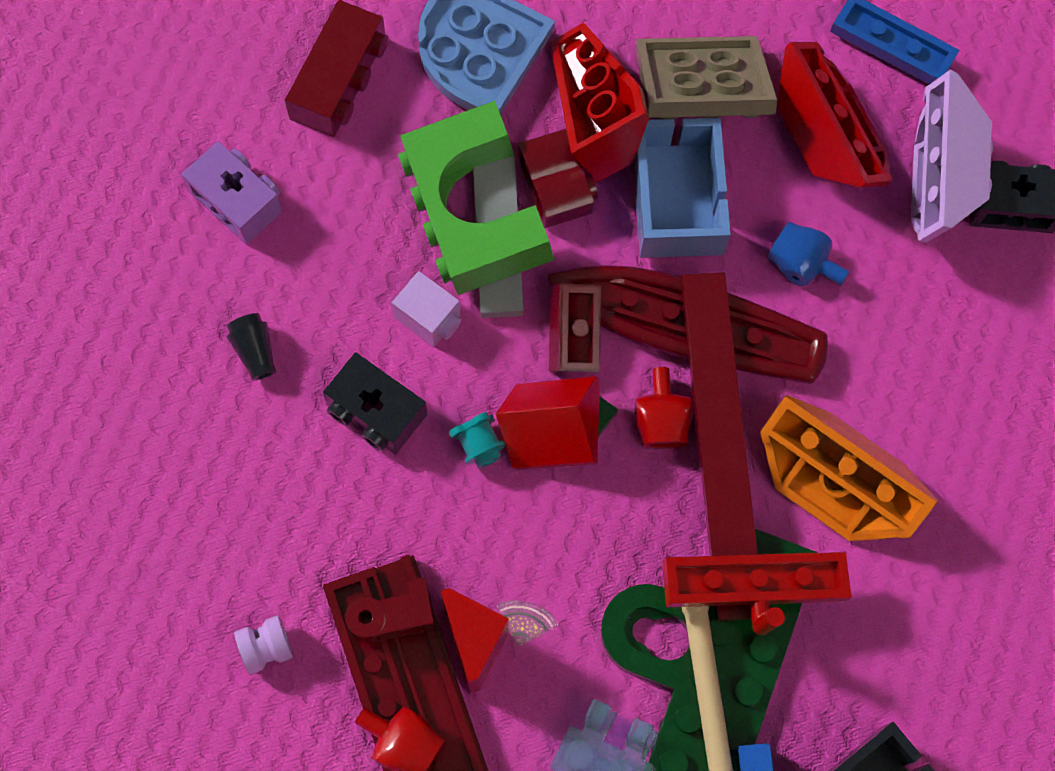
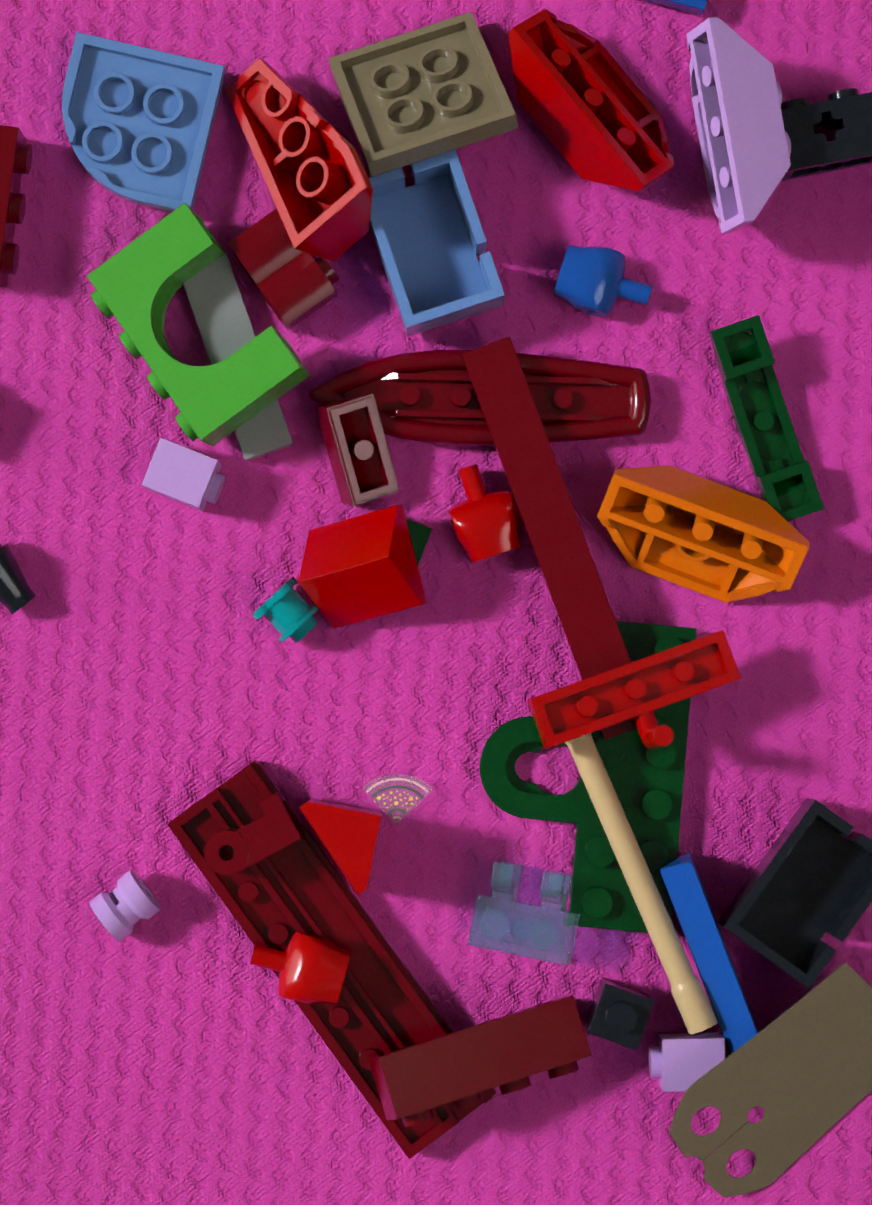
camera: 15 degrees left, 15 degrees up
black brick [323,352,428,455] -> none
none -> dark green slope [709,315,824,521]

